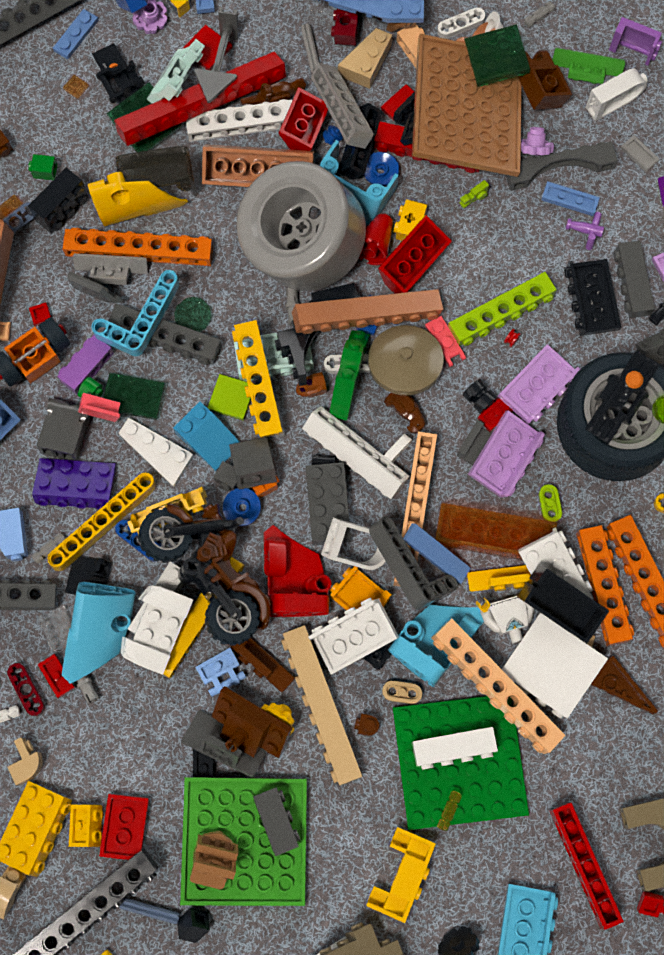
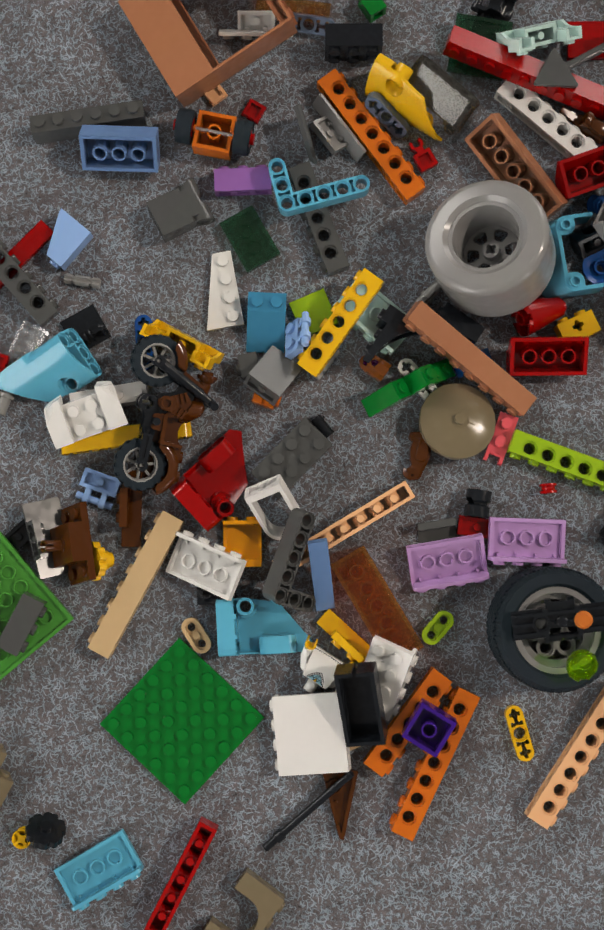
camera: 50 degrees right, 10 degrees up
dark purple bracket [32,458,116,510] -> none
yellow beam [47,472,156,571] -> none
green plate [77,377,104,397] -> none
coral panel [78,393,120,422] -> none
clear green tile [174,297,211,332] -> none
blue dish [223,488,261,526] -> none
white brick [302,406,410,499] -> none
reddish brown plate [354,713,379,737] -> none
yellow bracket [366,827,436,923] -> none
white beam [384,434,412,463] -> none
white brick [412,727,498,770] -> none
light nougat brick [431,619,566,754] -> none
clear yellow axle [437,791,462,831] -> none
none -> black bar [262,770,355,851]
none -> light blue plate [285,311,311,360]
none -> sand blue beam [365,92,409,138]
none -> dark purple brick [401,698,457,758]
none -> red plate [409,137,438,174]

